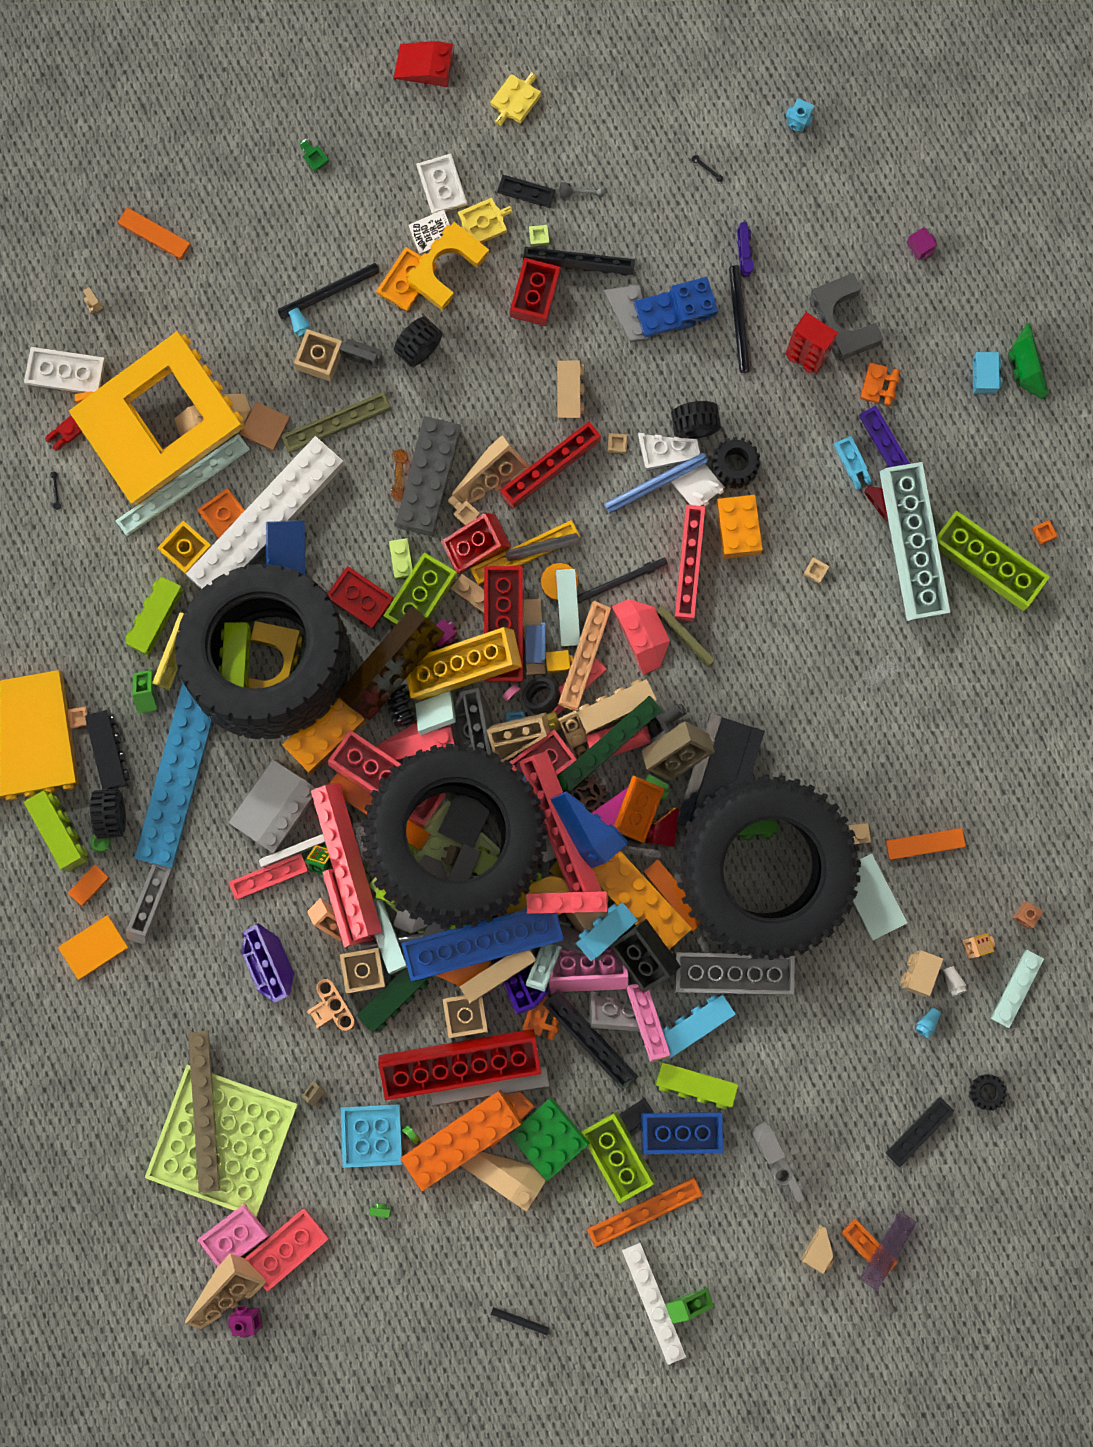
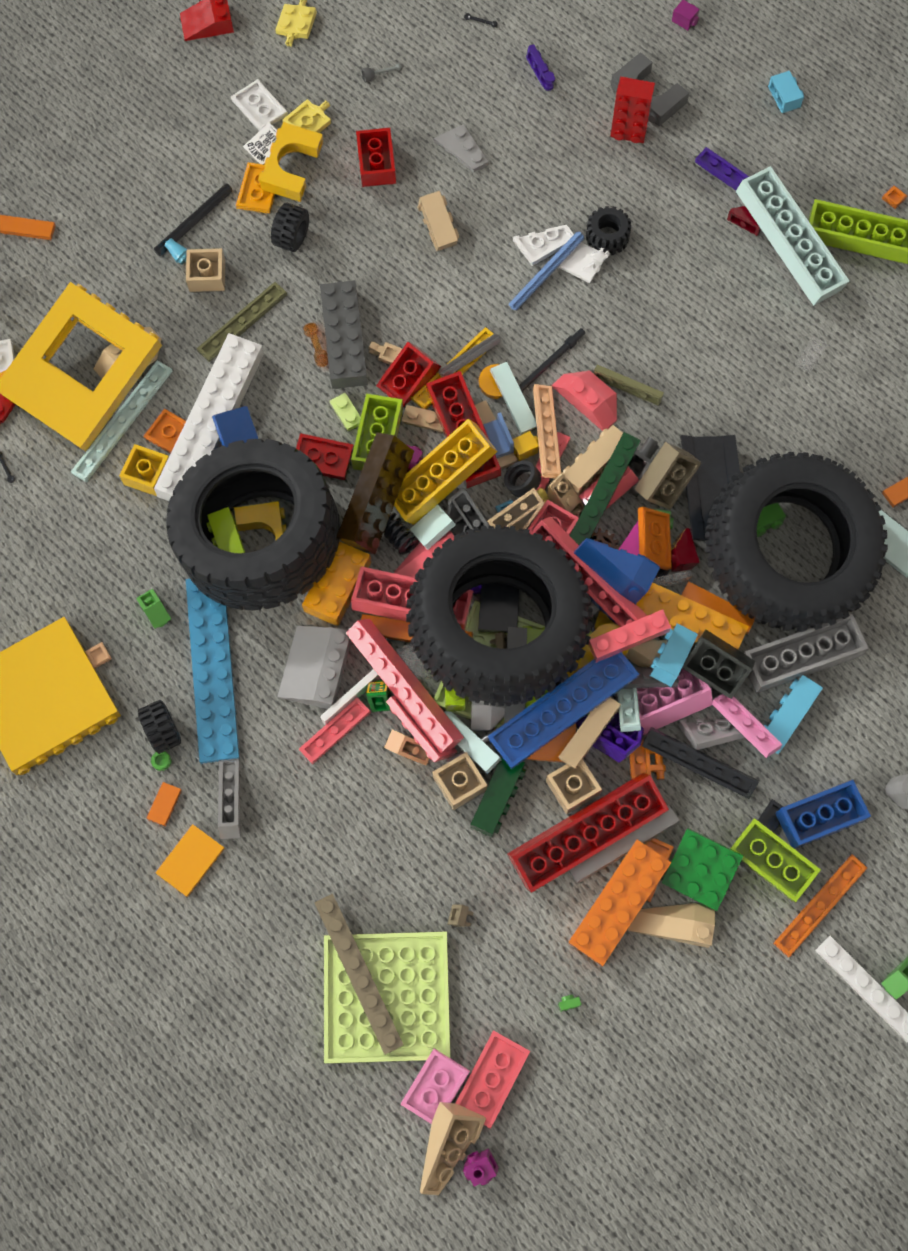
camera: 20 degrees left, 10 degrees down
lime brick [24,790,89,872] -> none
black brick [85,710,130,790] -> none
lime brick [125,576,184,656] -> none
light yellow tile [152,613,184,691] -> none
medium nougat tile [239,402,290,451] -> none
dark purple wedge [242,923,294,1003] -> none
green plate [300,139,329,173] -> none
light nougat beam [307,979,356,1031] -> none
dark grey bracket [339,339,382,368] -> none
medium azure plate [341,1104,403,1168] -> none
bright green tile [402,1126,420,1145] -> none
tan wedge [452,435,530,504] -> none
black bar [490,1307,549,1335] -> none
black tile [497,175,556,208] -> none
red brick [500,421,601,510] -> none
bright pink tile [502,684,521,702] -> none
black plate [523,247,635,276] -> none
yellowish green plate [529,225,549,247] -> none
tan tile [607,433,627,454] -> none
blue piece [633,277,718,338] -> none
lime brick [655,1062,738,1110] -> none
black tyre [671,401,721,439] -> none
coral brick [674,505,705,622] -> none
light orange brick [716,495,762,559] -> none
black axle [729,265,750,373] -> none
tan plate [803,557,829,584] -> none
medium azure hinge [834,436,872,490] -> none
orange plate [860,362,900,406] -> none
green wedge [1008,323,1049,399] -> none

